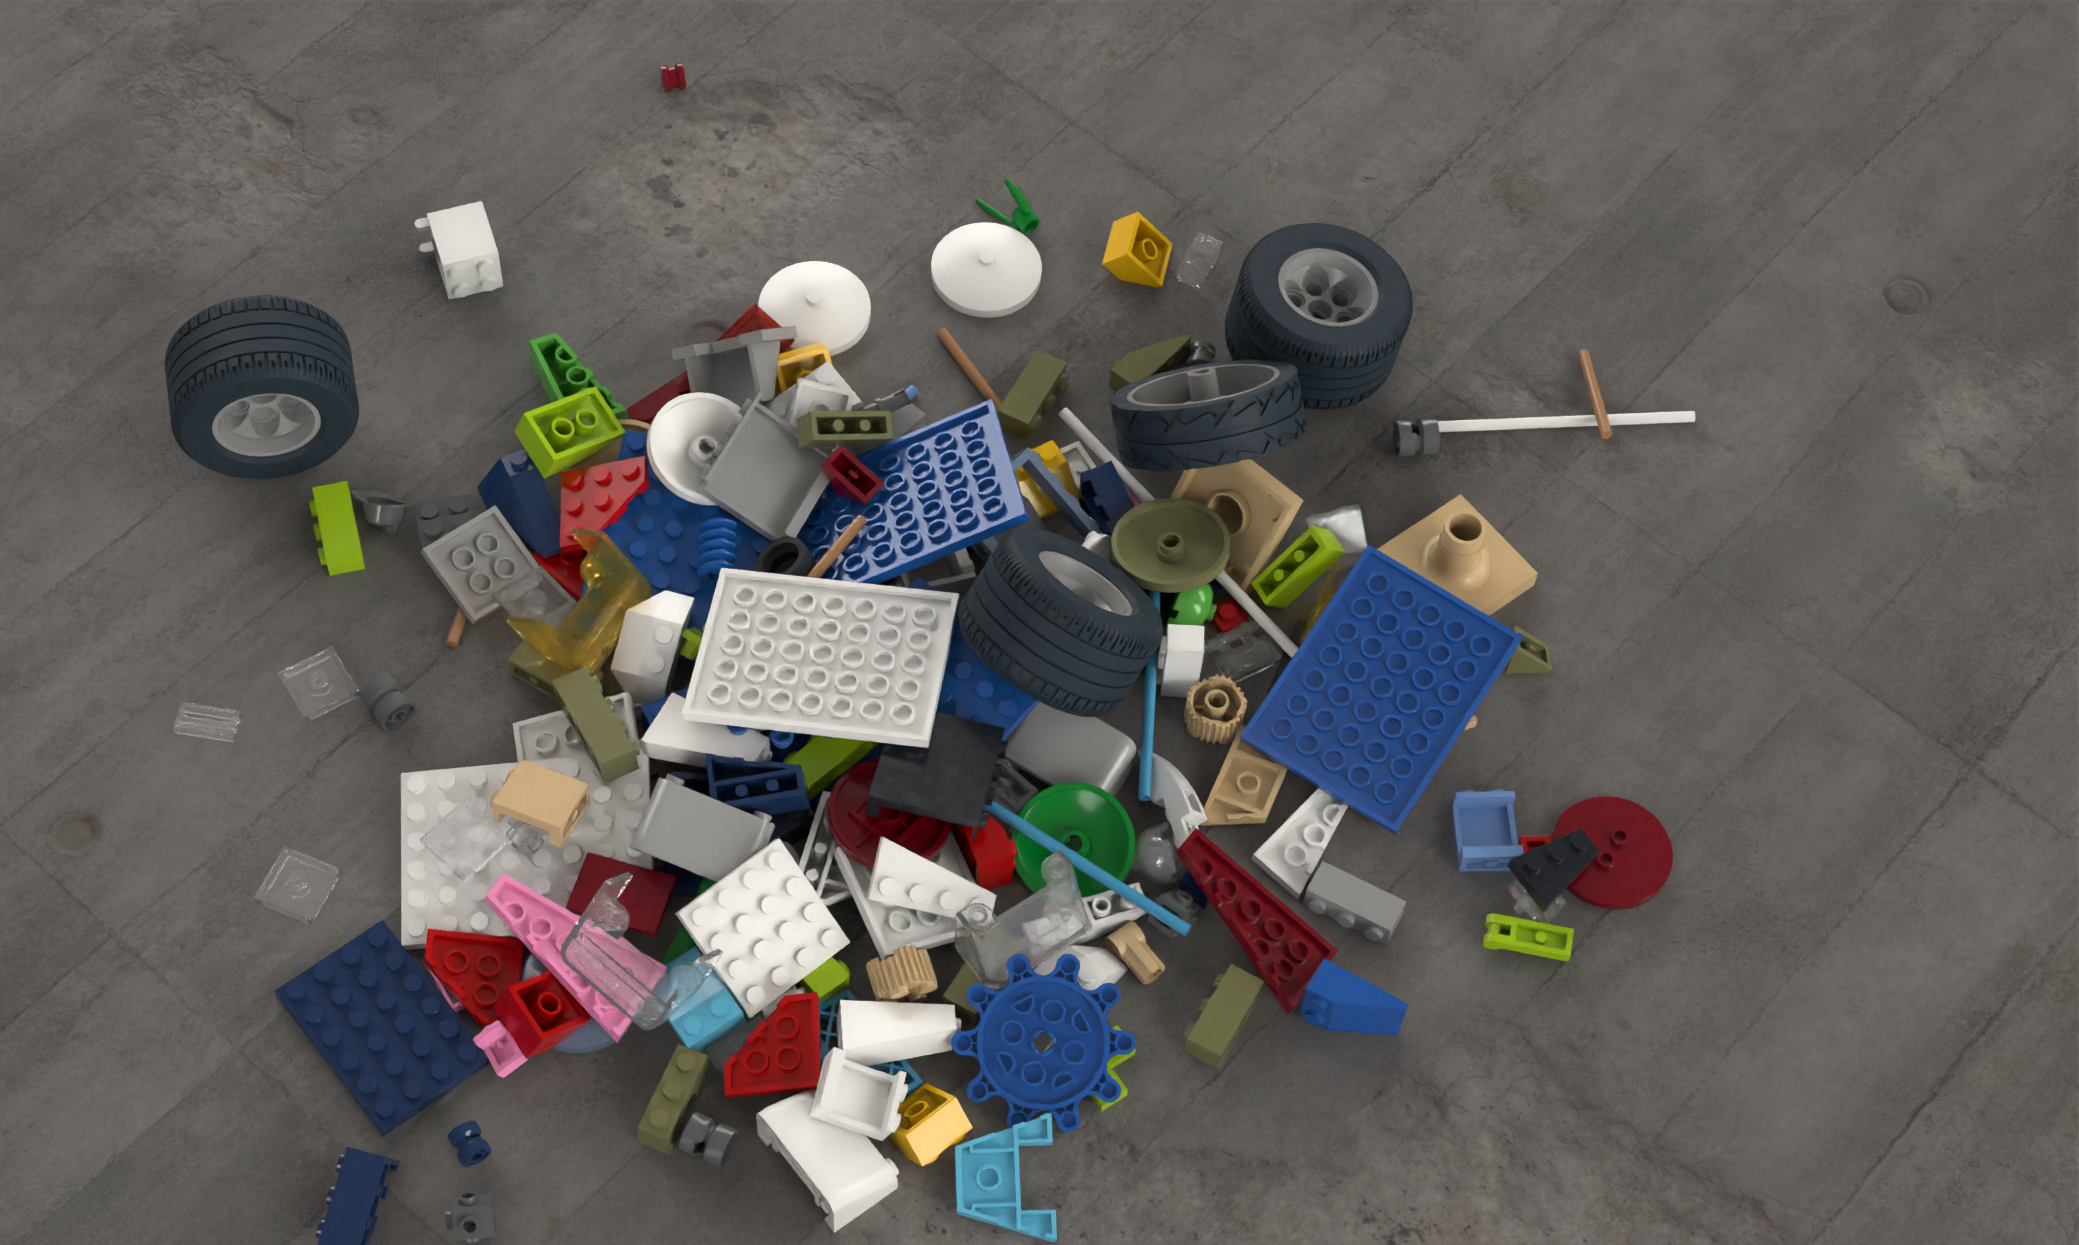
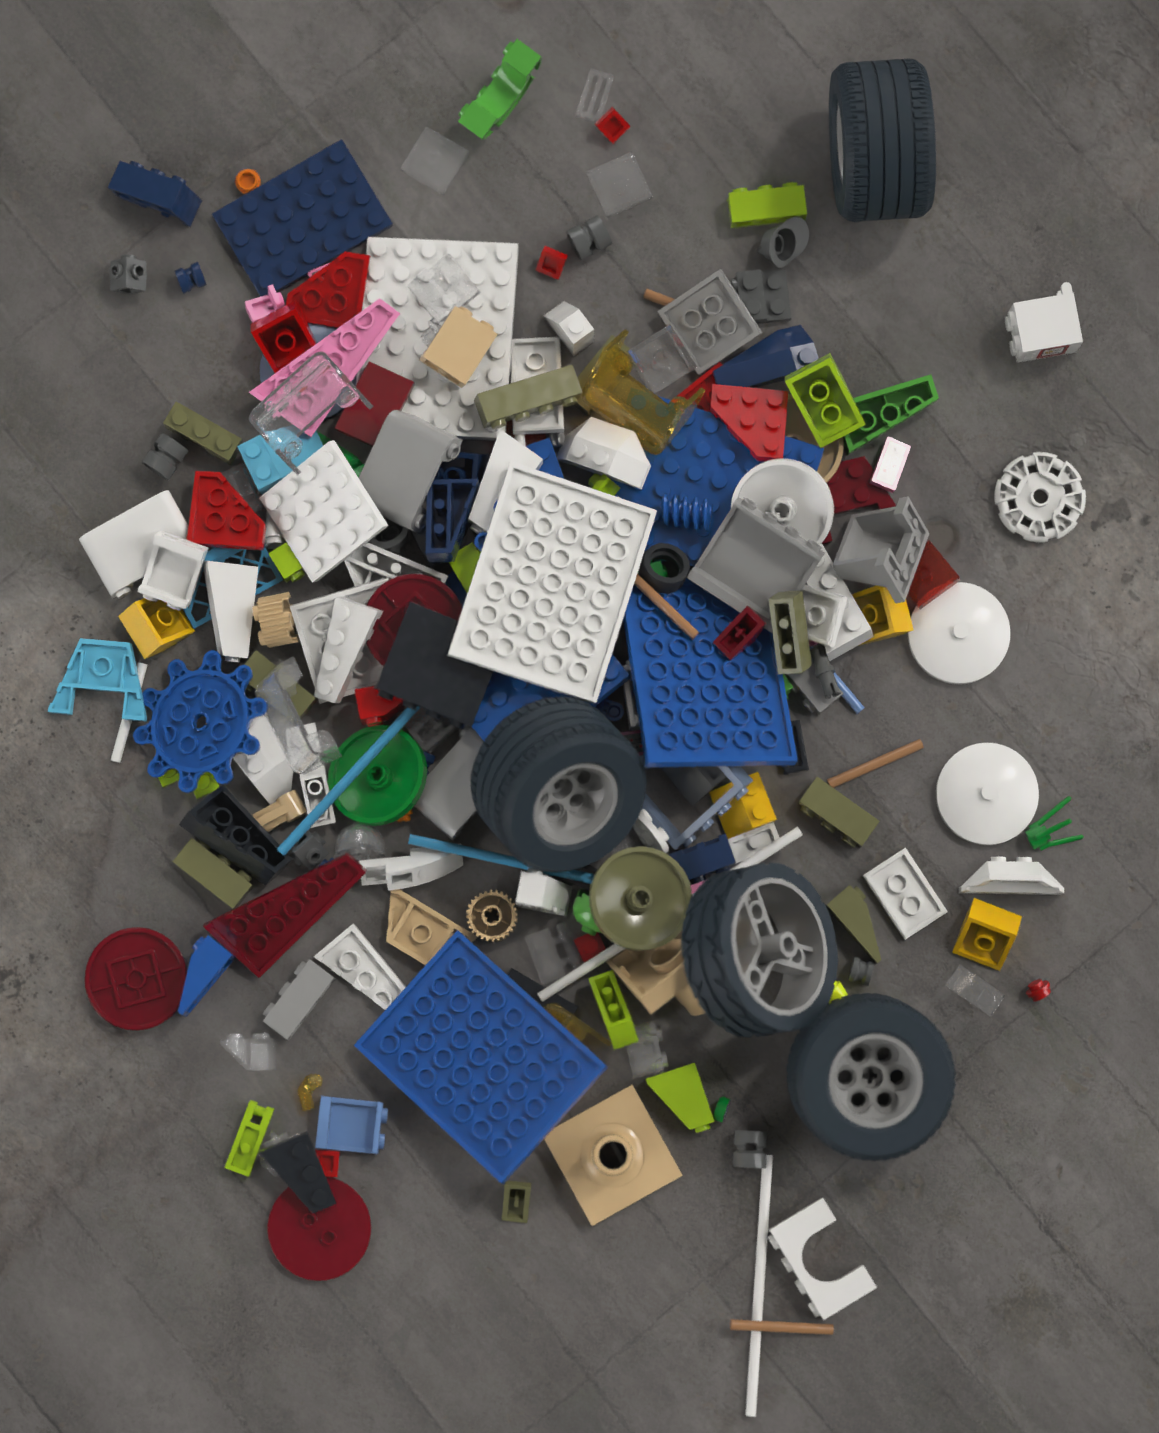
camera: 100 degrees right, 25 degrees up
none -> dark red plate [85,927,188,1031]
none -> white bar [111,662,148,763]
none -> black wedge [179,784,292,886]
none -> clear slope [220,1033,276,1071]
none -> orange plate [235,169,261,194]
none -> clear yellow arm [298,1074,323,1111]
none -> bright green brick [458,39,542,139]
none -> red plate [535,246,568,280]
none -> white slope [544,301,594,357]
none -> red plate [594,107,631,144]
none -> lime slope [645,1063,714,1133]
none -> green tile [713,1096,731,1123]
none -> white arch [767,1197,877,1320]
none -> white tile [863,848,948,940]
none -> tile [870,437,911,493]
none -> white wedge [959,857,1064,895]
none -> white plate [994,452,1086,542]
none -> red plate [1026,979,1051,1002]

